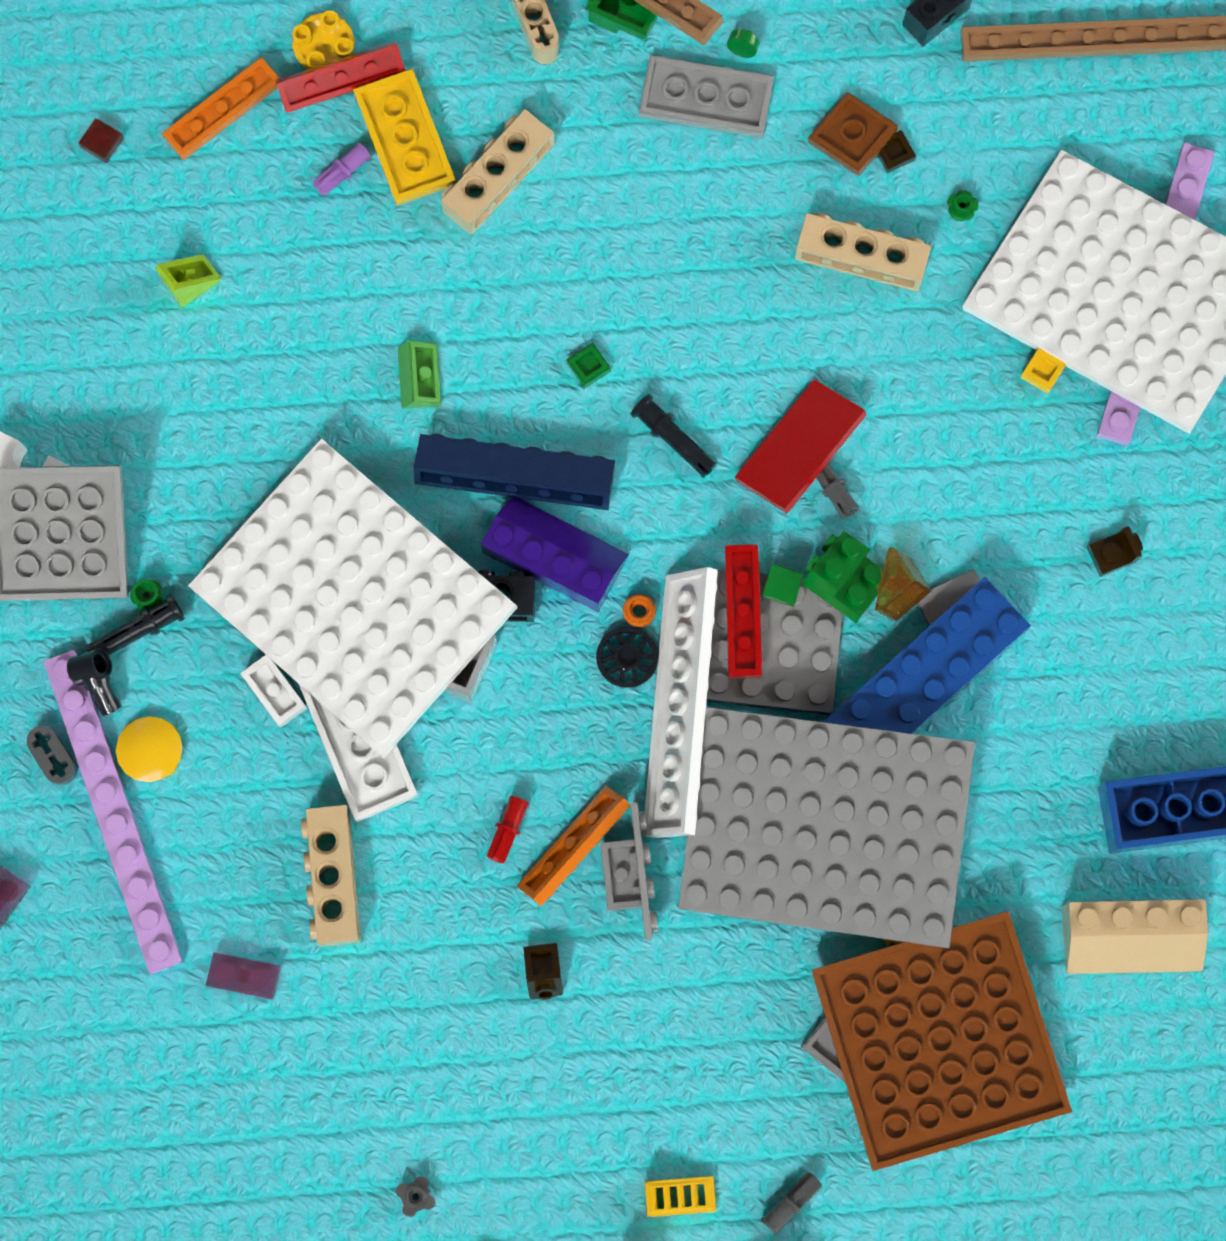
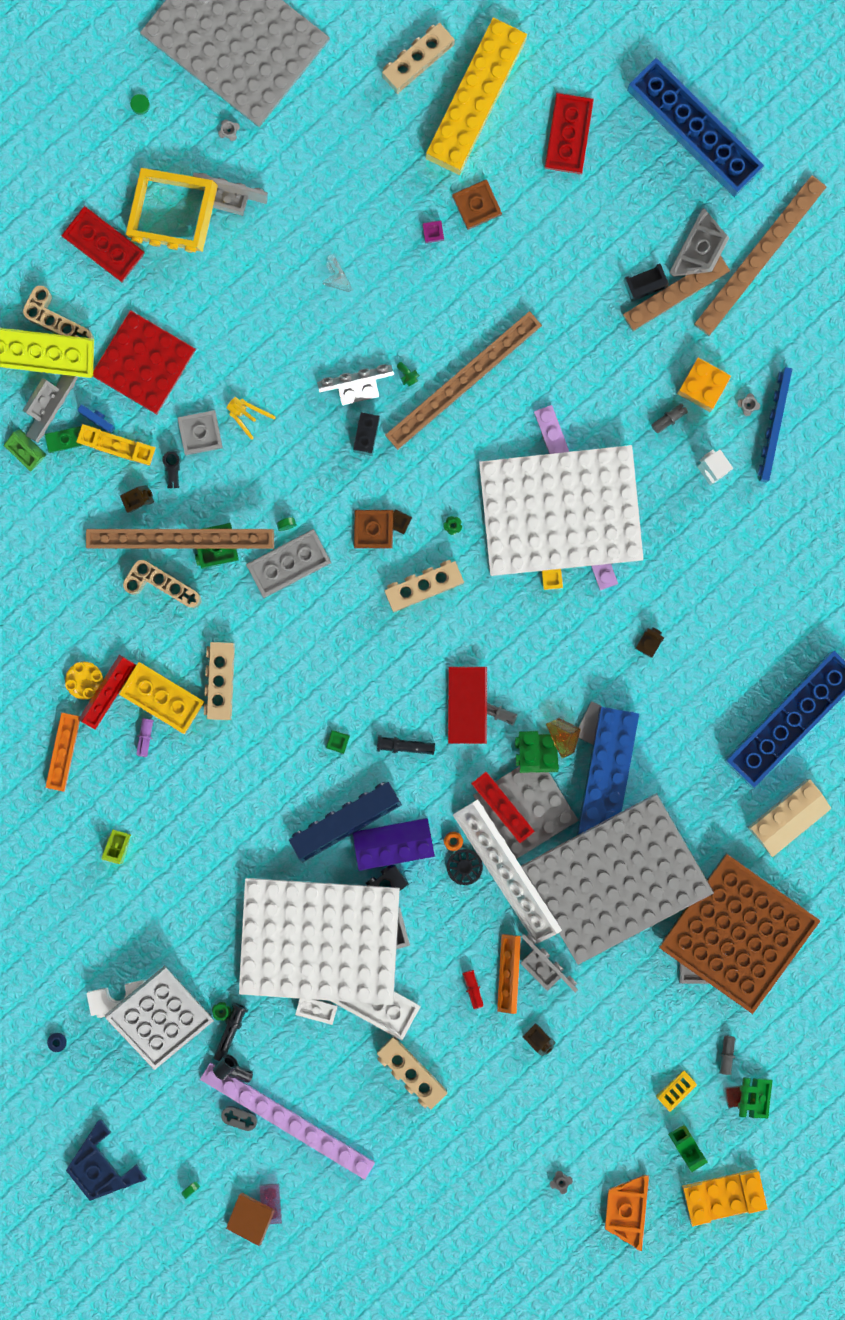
camera: 40 degrees left, 10 degrees up
clear red plate [78,118,124,163] -> none
yellow dish [116,716,183,782] -> none
clear pink plate [206,952,281,1000] -> none
bright green slope [398,340,441,409] -> none
green tile [762,564,803,607] -> none

